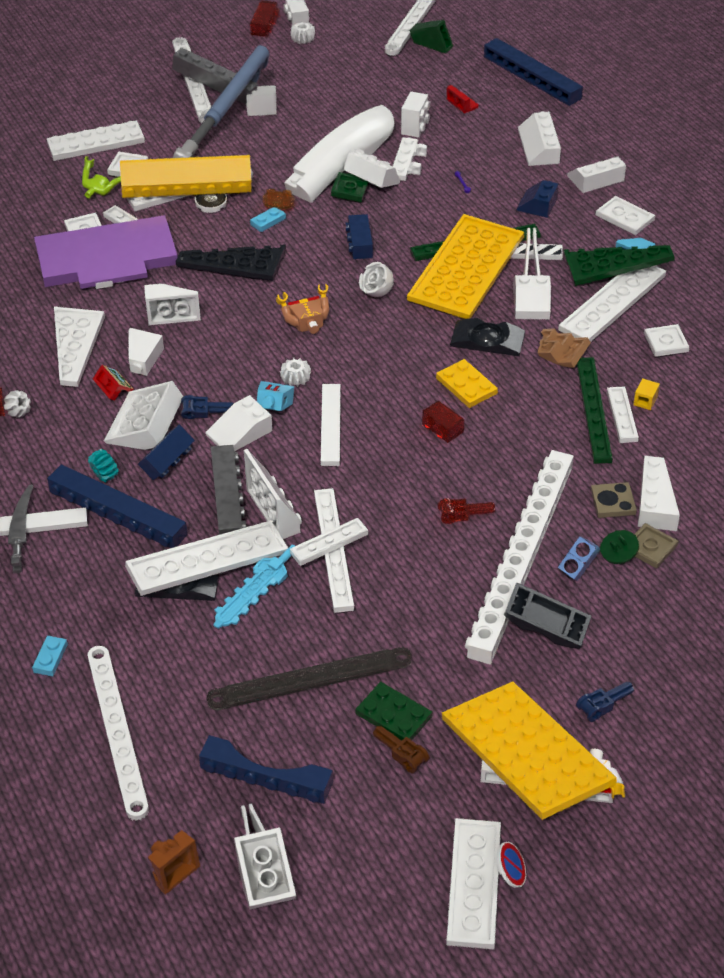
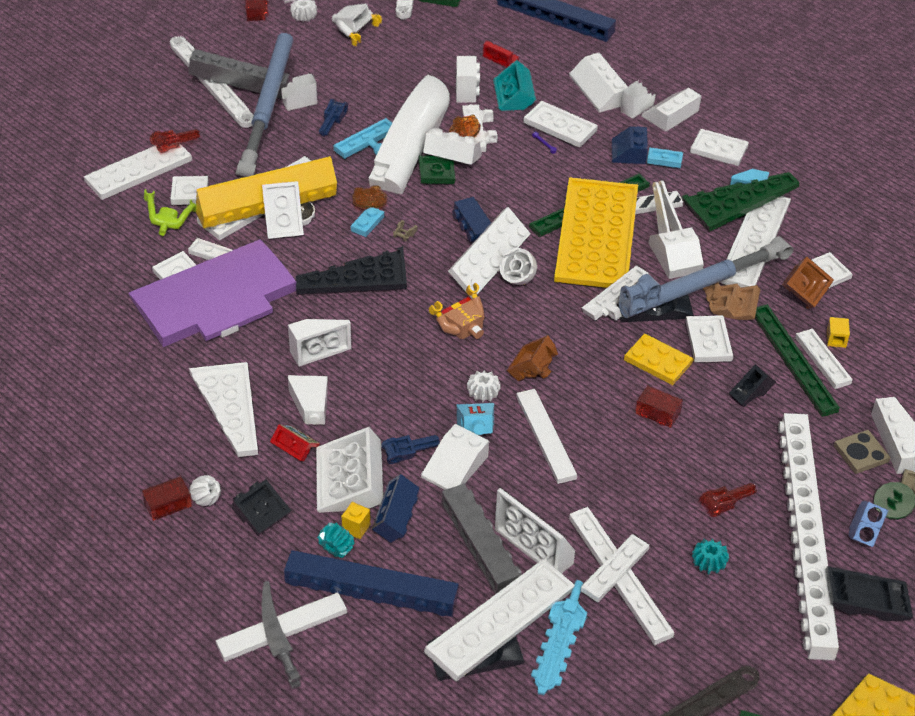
camera: 20 degrees left, 0 degrees up
none -> clear red connector [150,129,200,153]
none -> black plate [231,479,292,536]
none -> white plate [262,181,304,239]
none -> dark blue connector [319,99,348,137]
none -> white torso [332,4,382,46]
none -> medium azure plate [334,118,392,159]
none -> yellow brick [341,502,371,539]
none -> dark tan piece [393,220,418,241]
none -> clear orange tile [448,115,481,138]
none -> white plate [448,207,531,299]
none -> teal slope [493,60,536,111]
none -> dark orange brick [507,335,558,381]
none -> white plate [524,101,598,148]
none -> white hinge [582,266,649,321]
none -> sand blue piece [619,236,793,318]
none -> white piece [620,80,655,118]
none -> medium azure plate [647,148,683,168]
none -> white plate [686,315,733,362]
none -> teal gear [692,538,729,575]
none -> black arch [729,364,776,407]
none -> dark orange brick [782,257,834,309]

